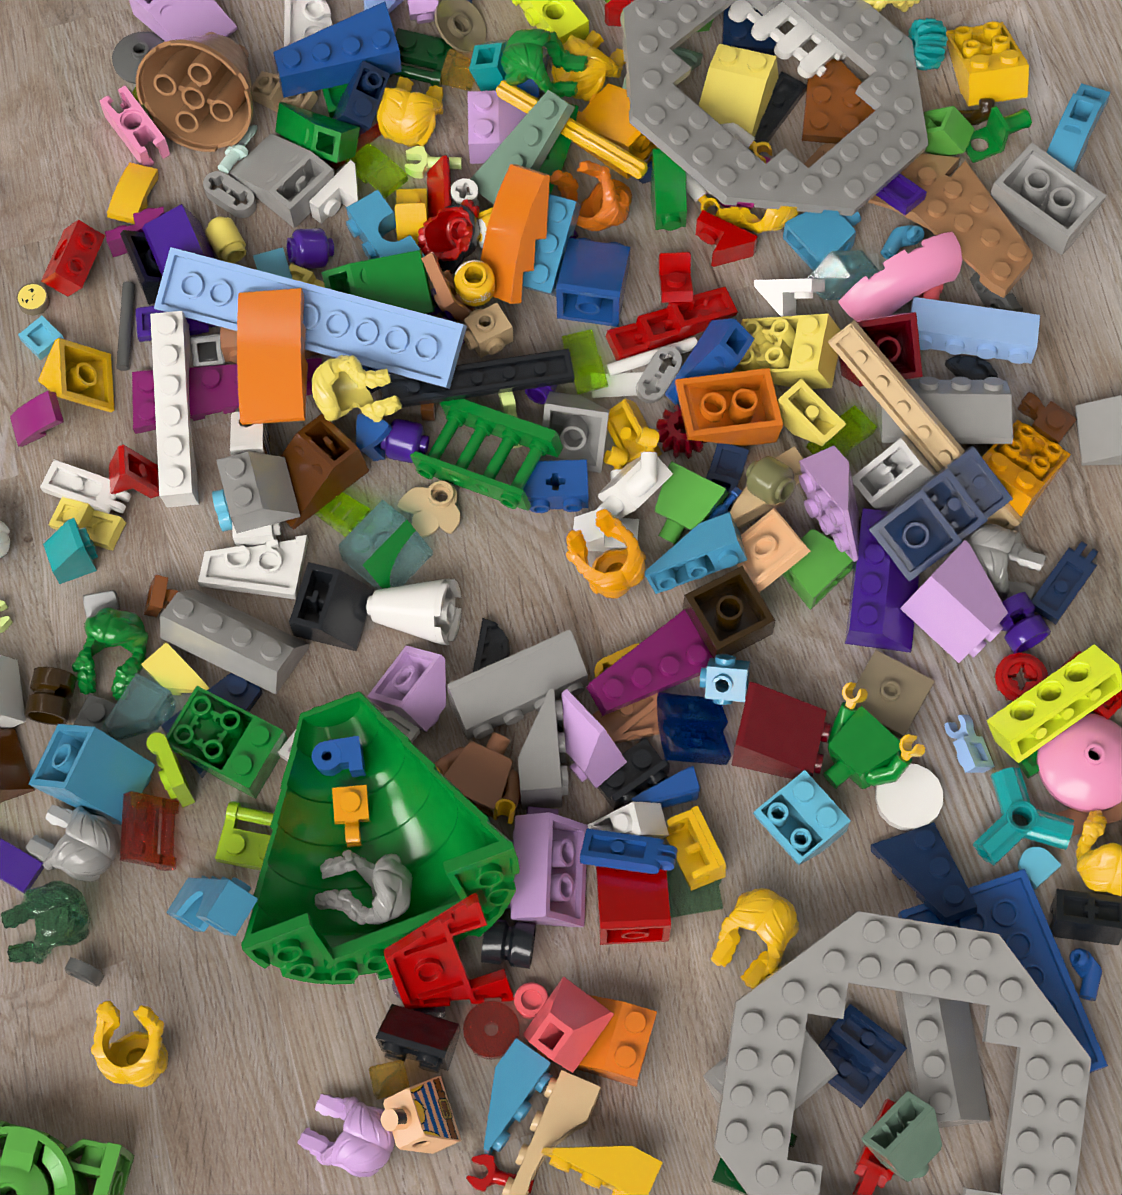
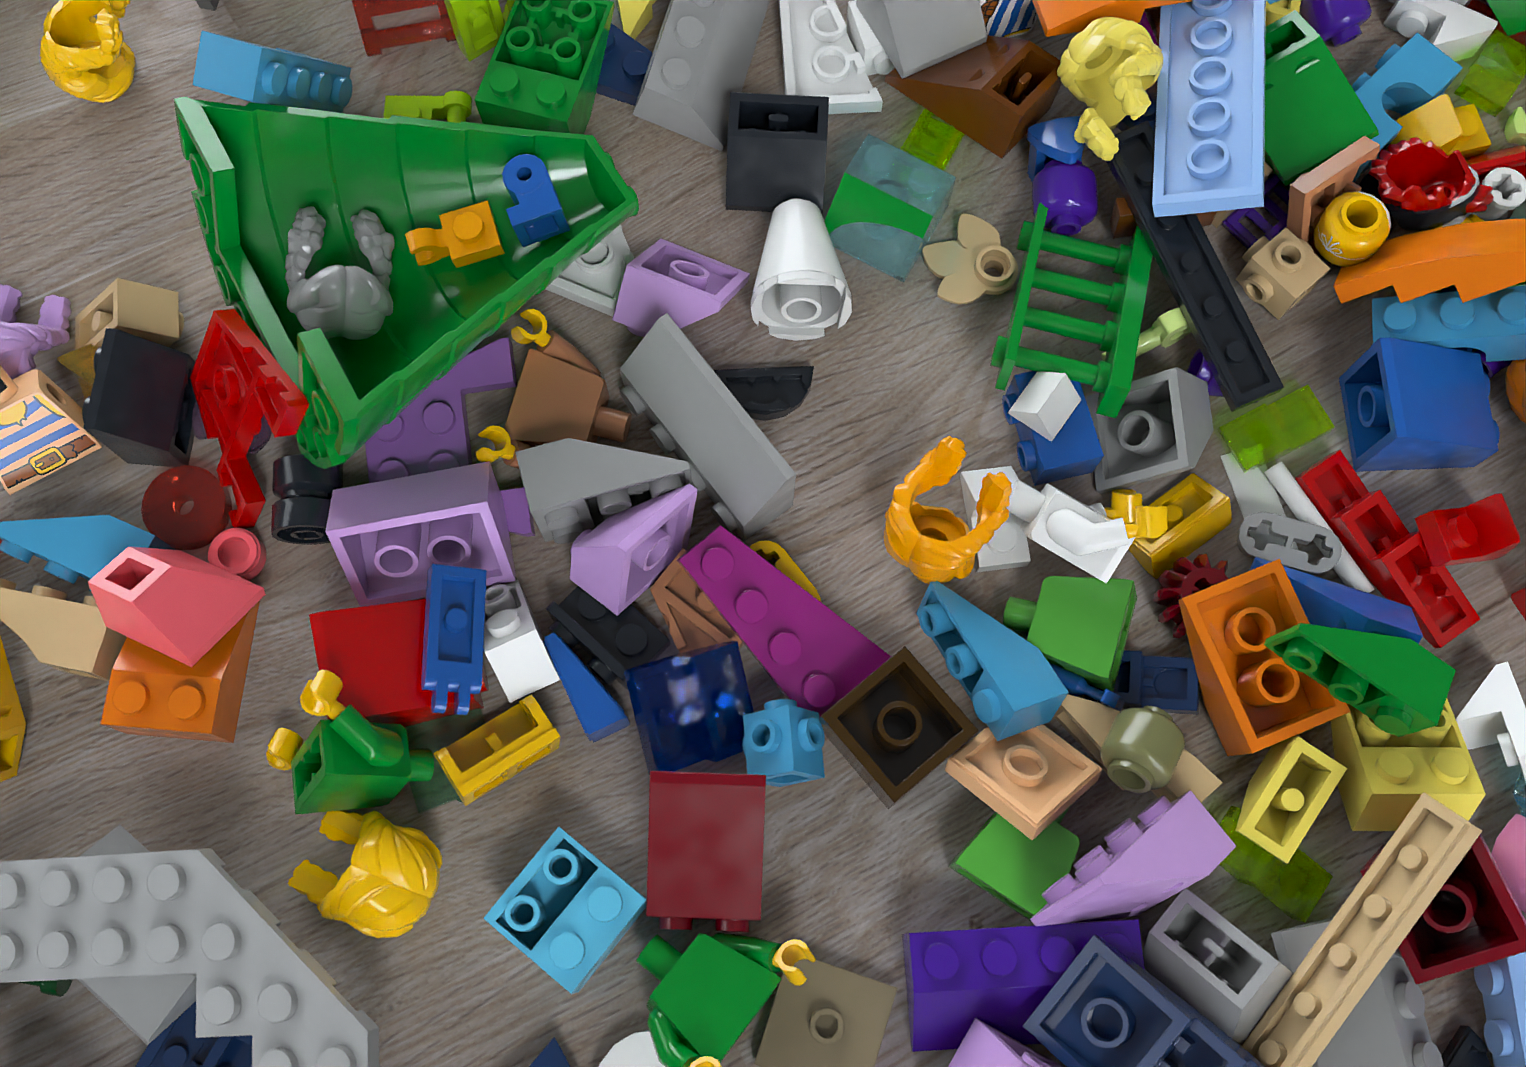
camera: 75 degrees right, 5 degrees up
none -> tan slope [75,278,184,364]
none -> green torso [266,670,434,814]
none -> white slope [1008,371,1081,442]
none -> green slope [1264,623,1456,737]

